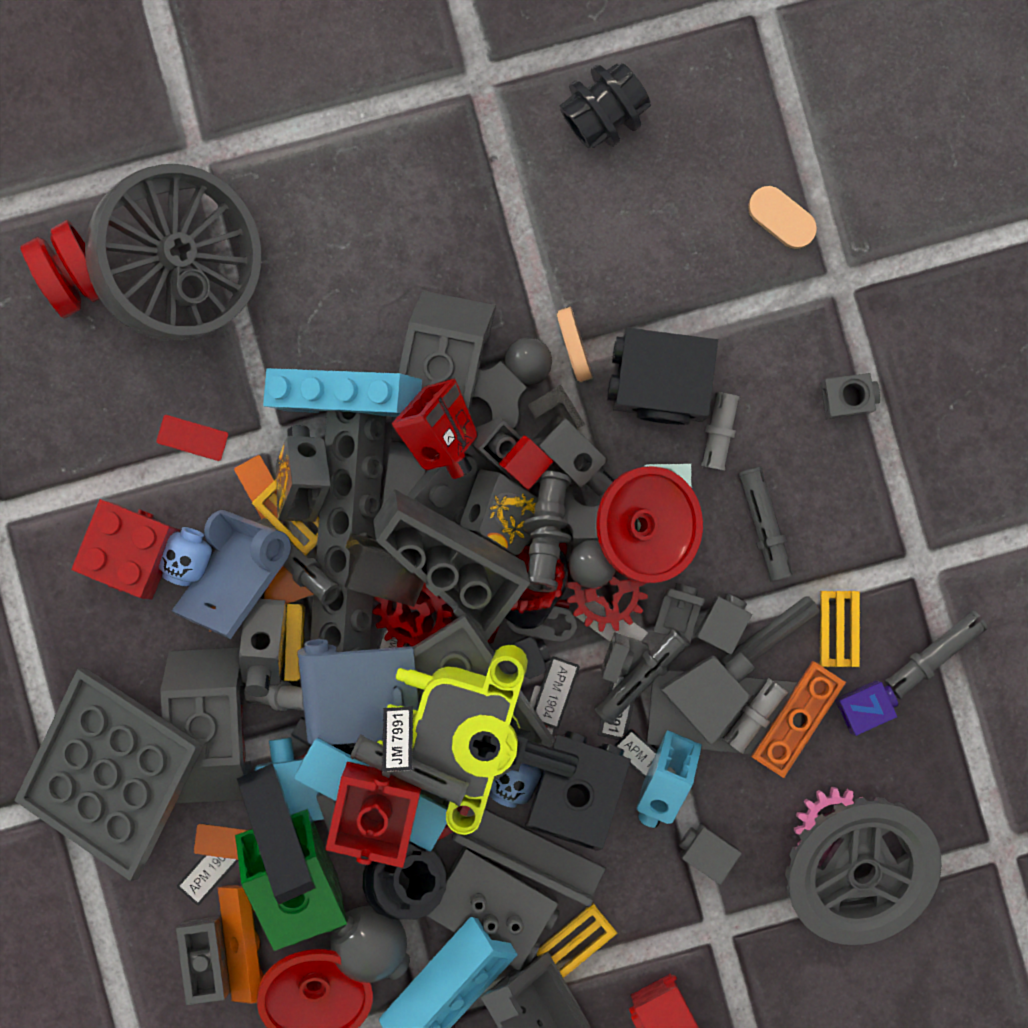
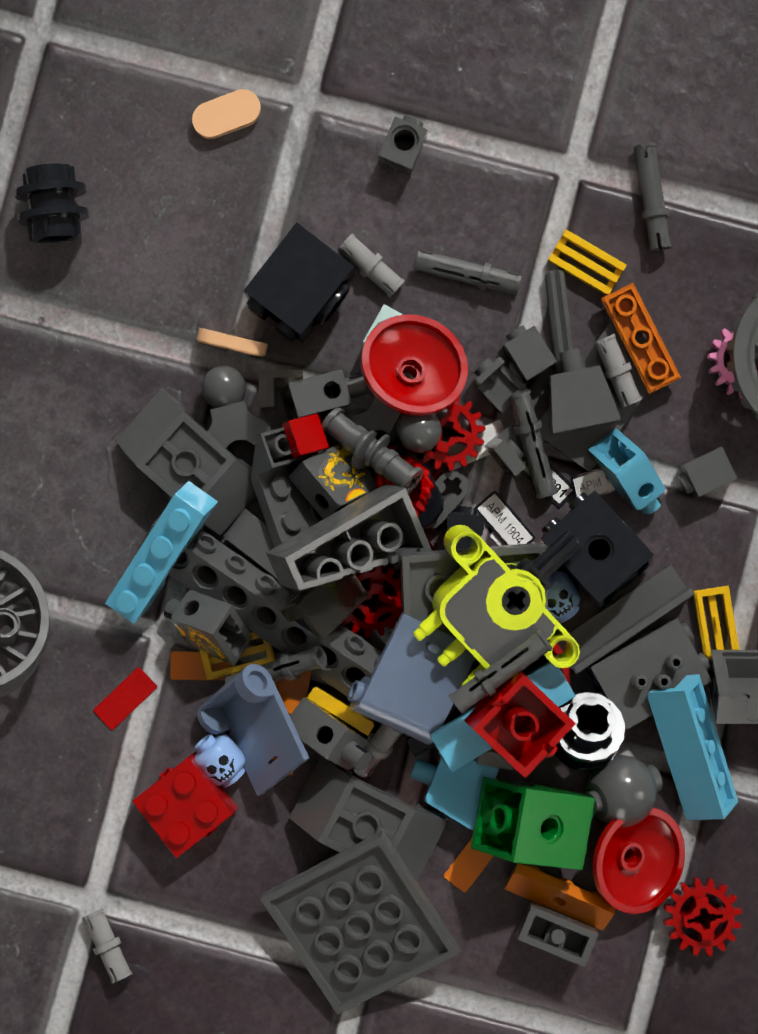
camera: 60 degrees left, 0 degrees up
white sticker [177,855,238,905] -> none
black tile [237,764,316,904] -> none
sticker [382,706,413,772] -> none
red torso [392,378,477,479] -> none
dark purple brick [835,680,898,736] -> none

